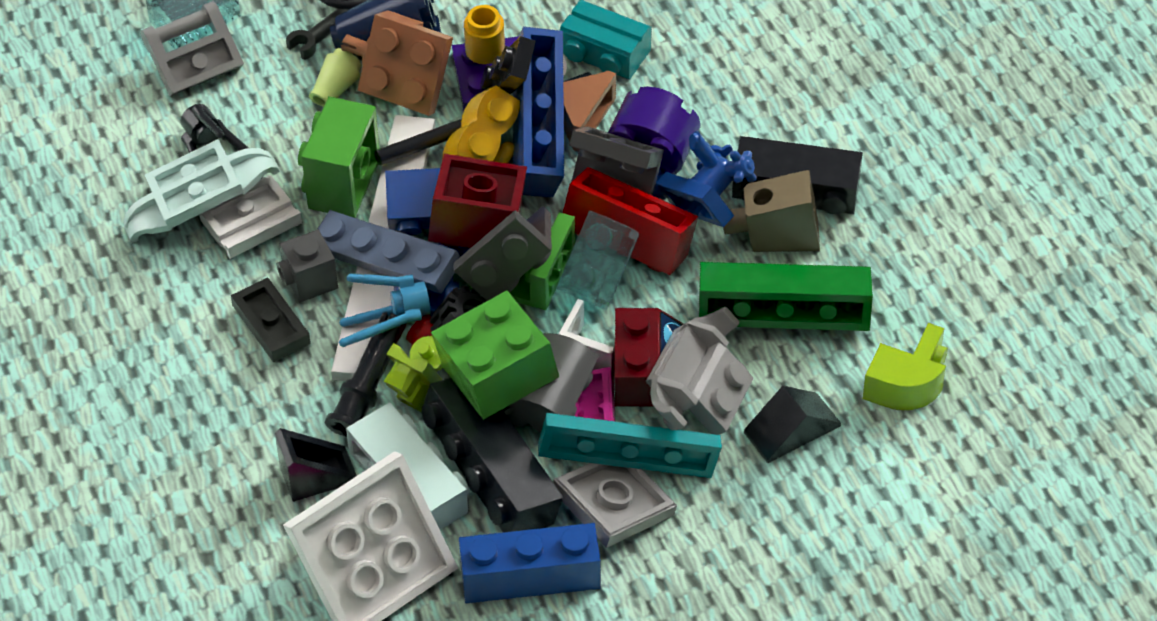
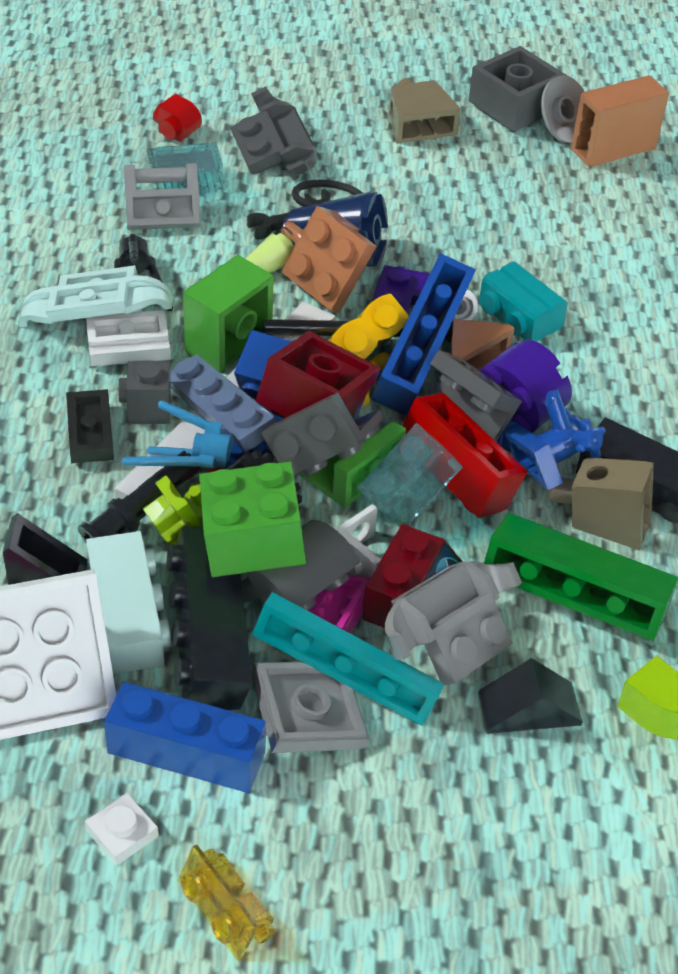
camera: 20 degrees right, 5 degrees down
yellow brick [464,5,505,64] -> none
black plate [480,36,536,95] -> none

